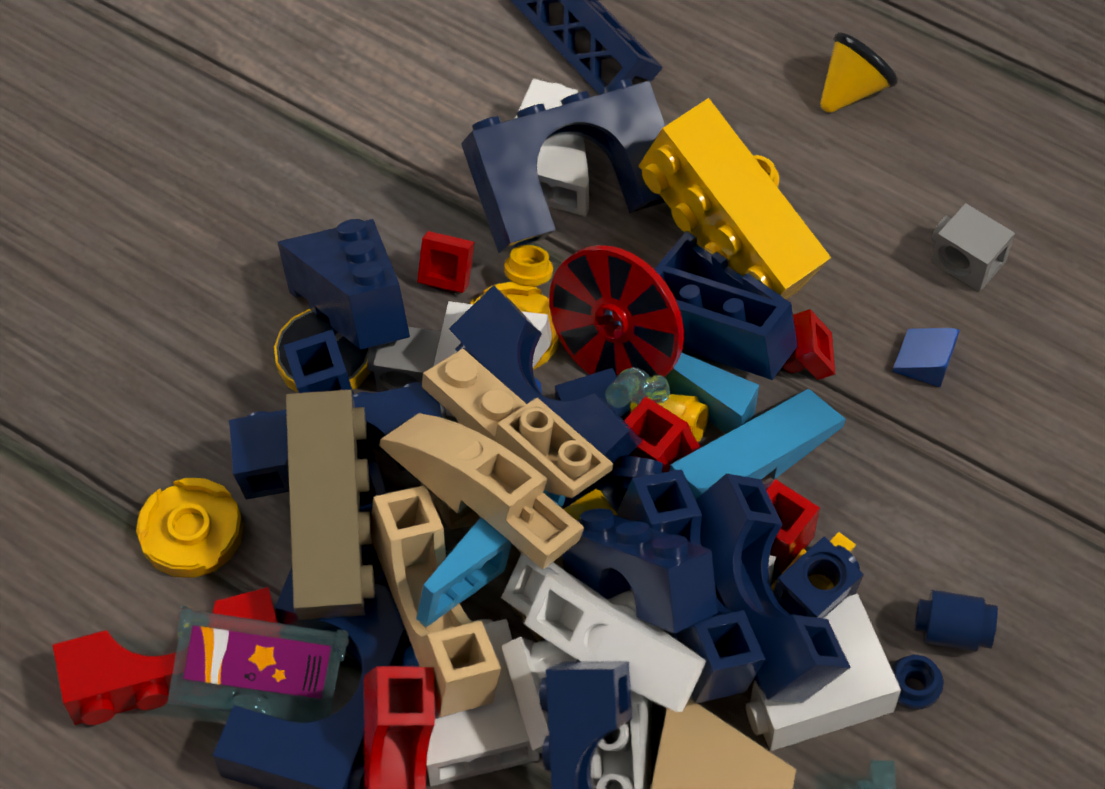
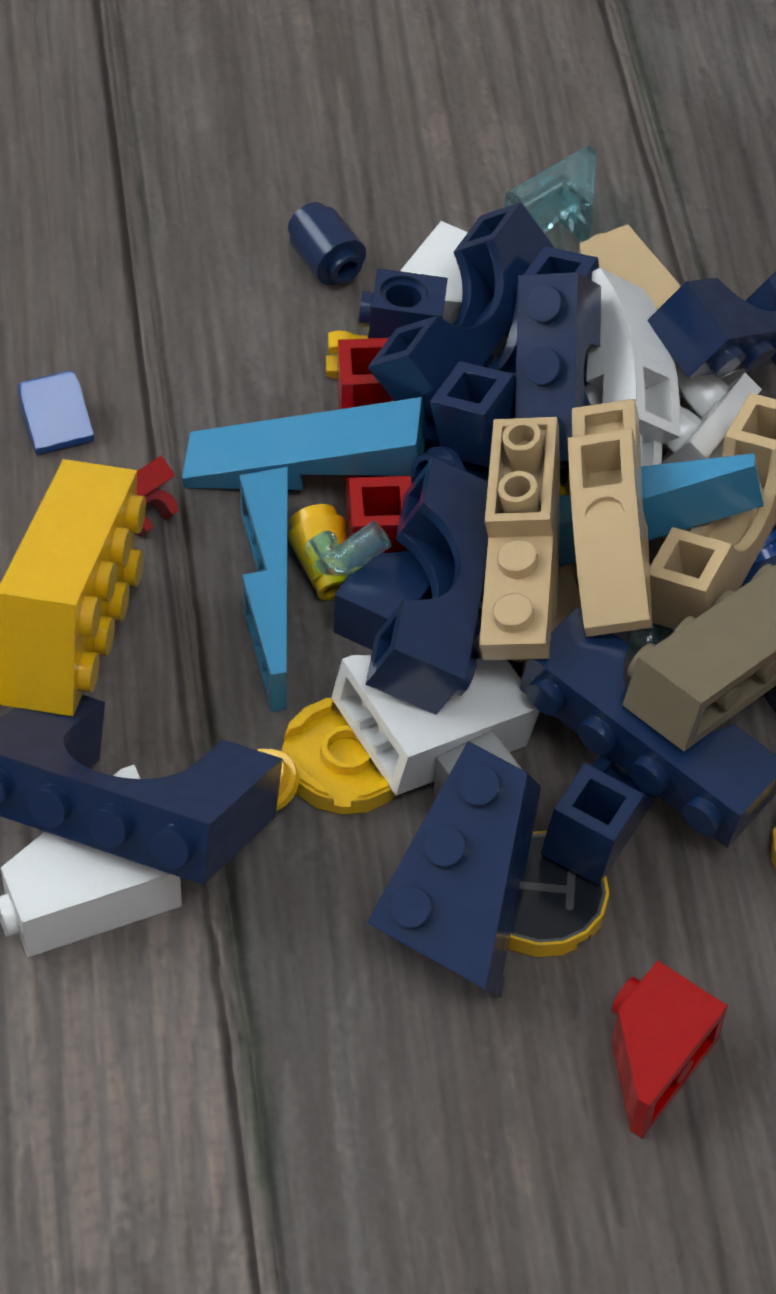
camera: 135 degrees left, 5 degrees down
red tile [417,231,475,293] -> none
red piece [549,245,684,390] -> none
dark blue wedge [655,231,798,380] -> none
dark blue plate [891,655,944,710] -> none
none -> red slope [611,960,728,1139]

